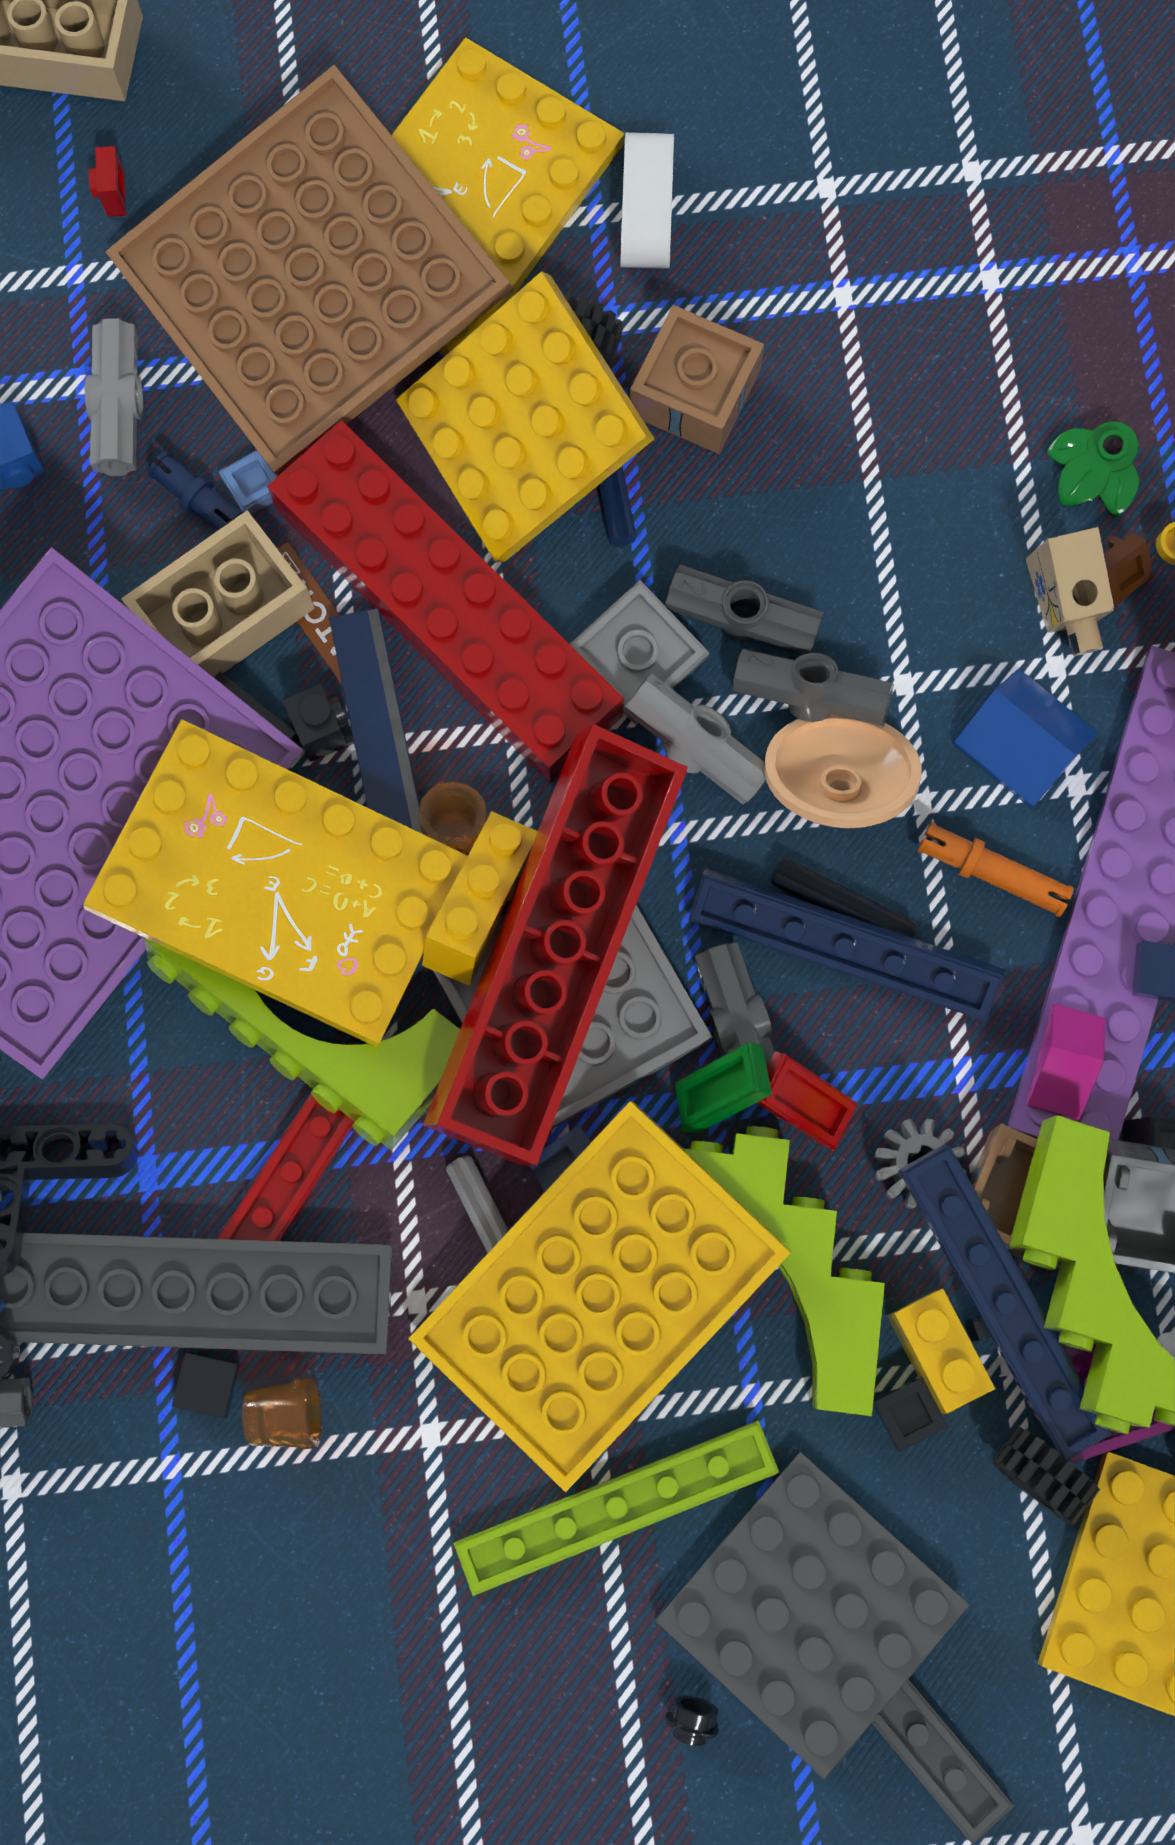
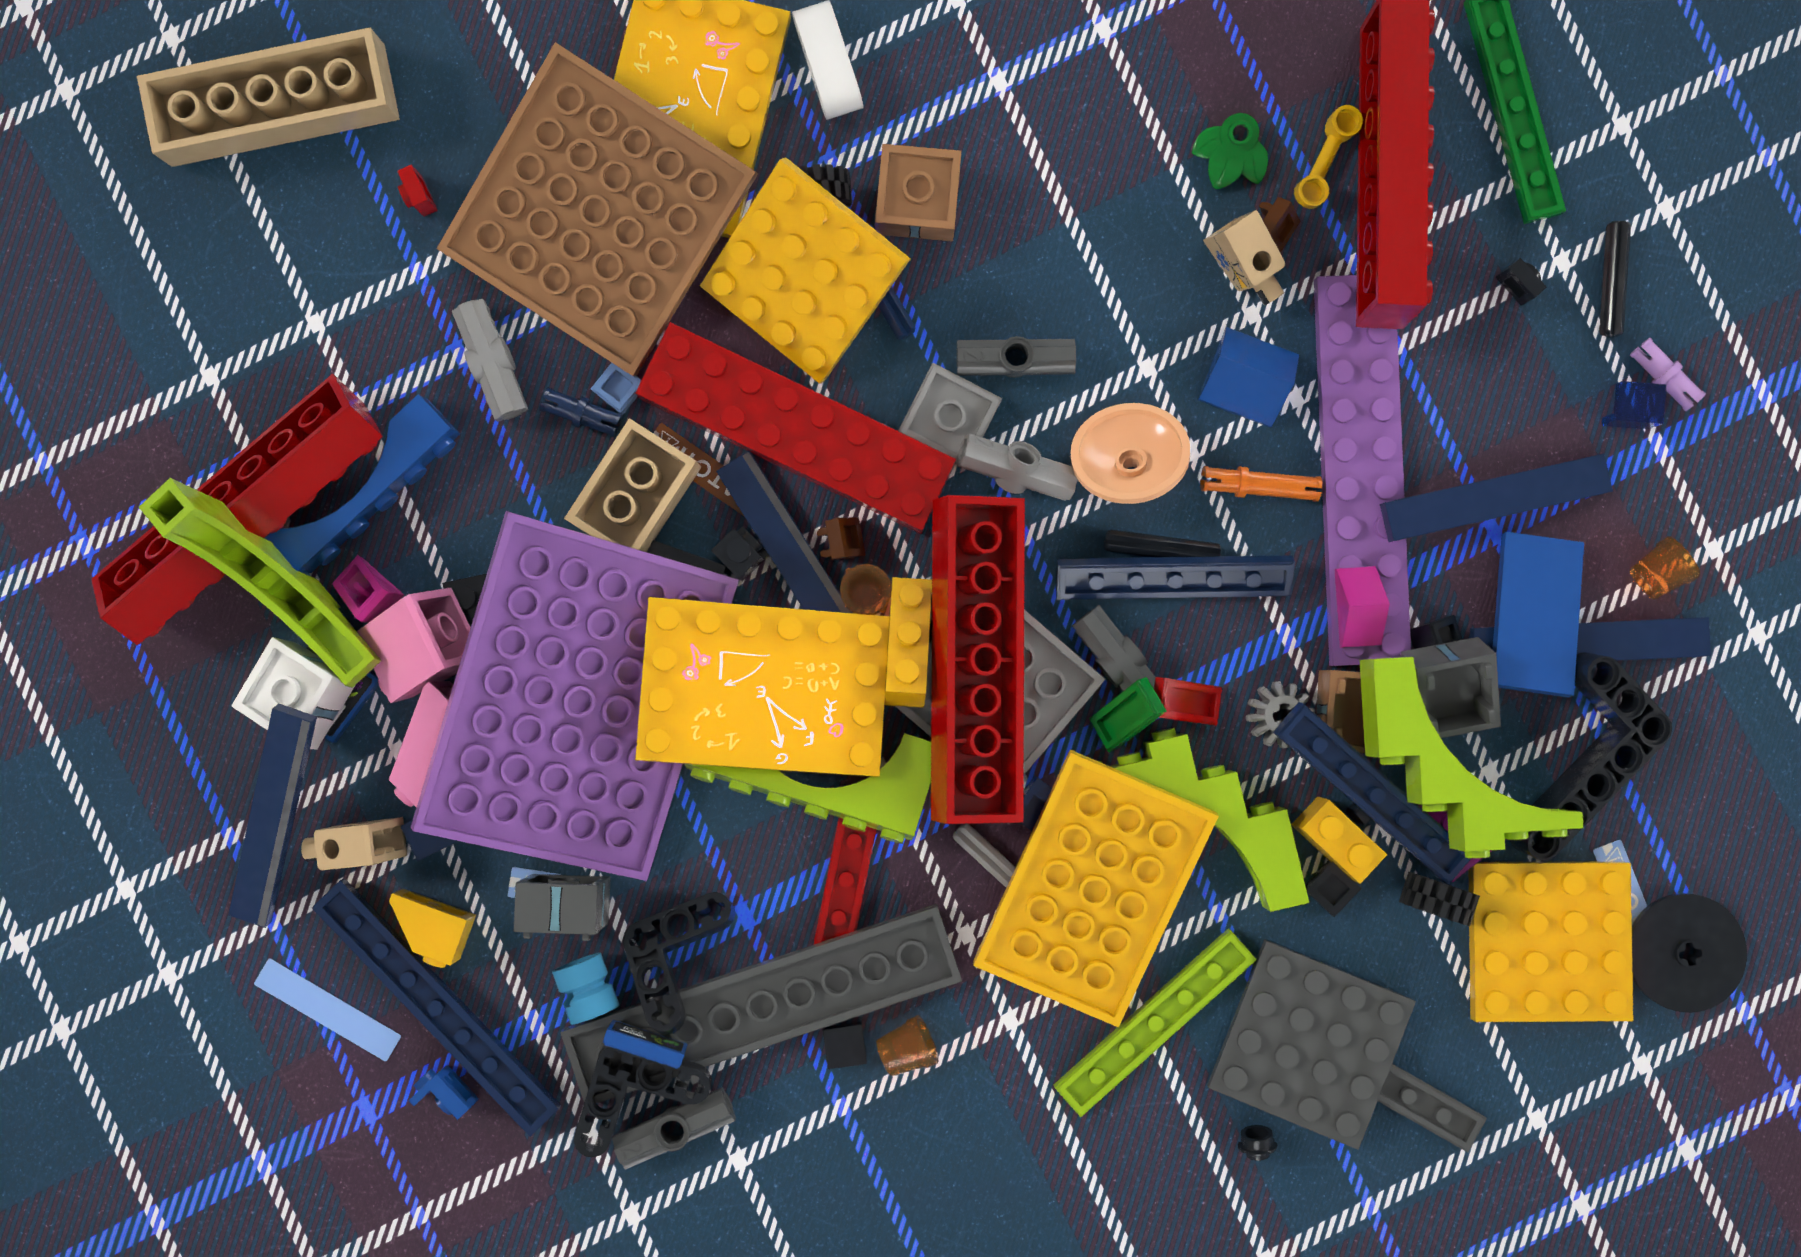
camera: 25 degrees left, 10 degrees up
dark grey piece [733,649,894,726] -> none
none -> reddish brown tile [817,517,866,560]

